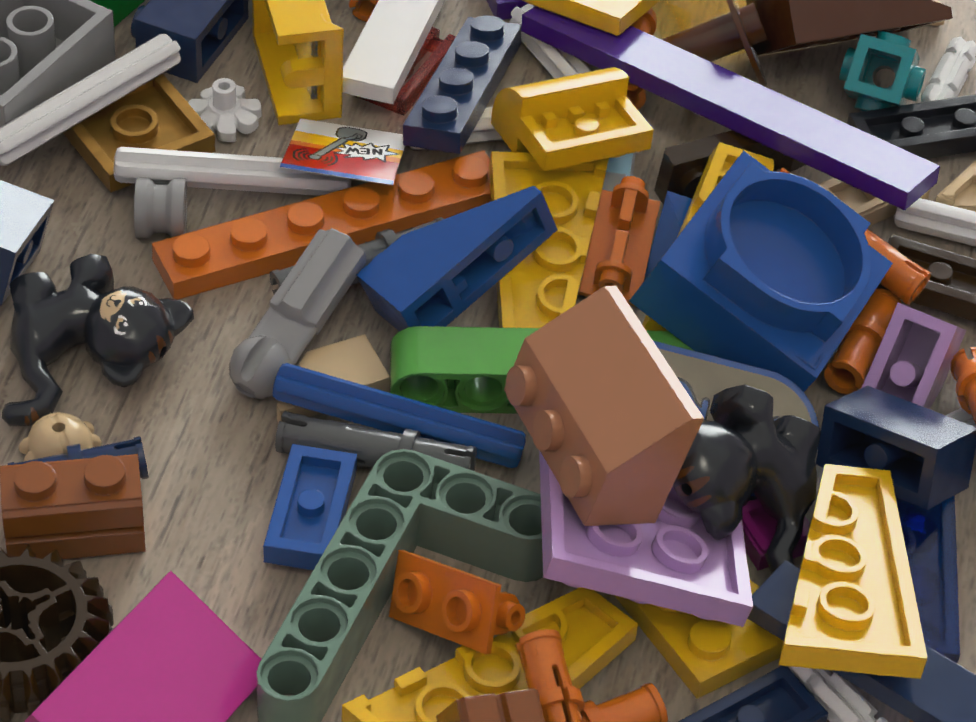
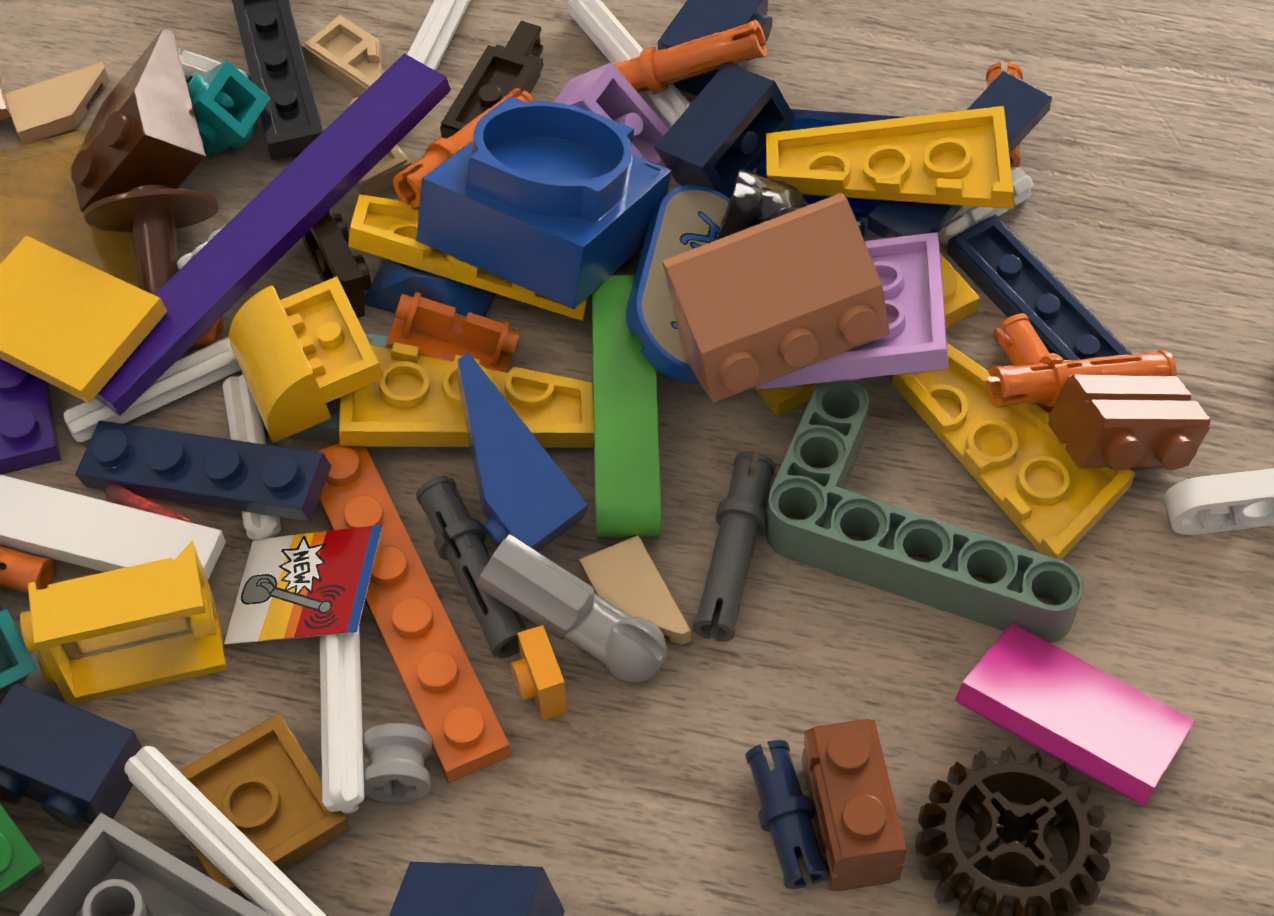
camera: 85 degrees left, 10 degrees up
black animal [2,254,194,426] -> none
tan animal [19,412,102,461] -> none
white plant [188,78,262,142] -> none
blue plate [263,444,357,570] -> none
blue axle [273,363,526,468] -> none
orange hinge [389,550,526,654] -> none
none -> light orange plate [510,625,568,721]

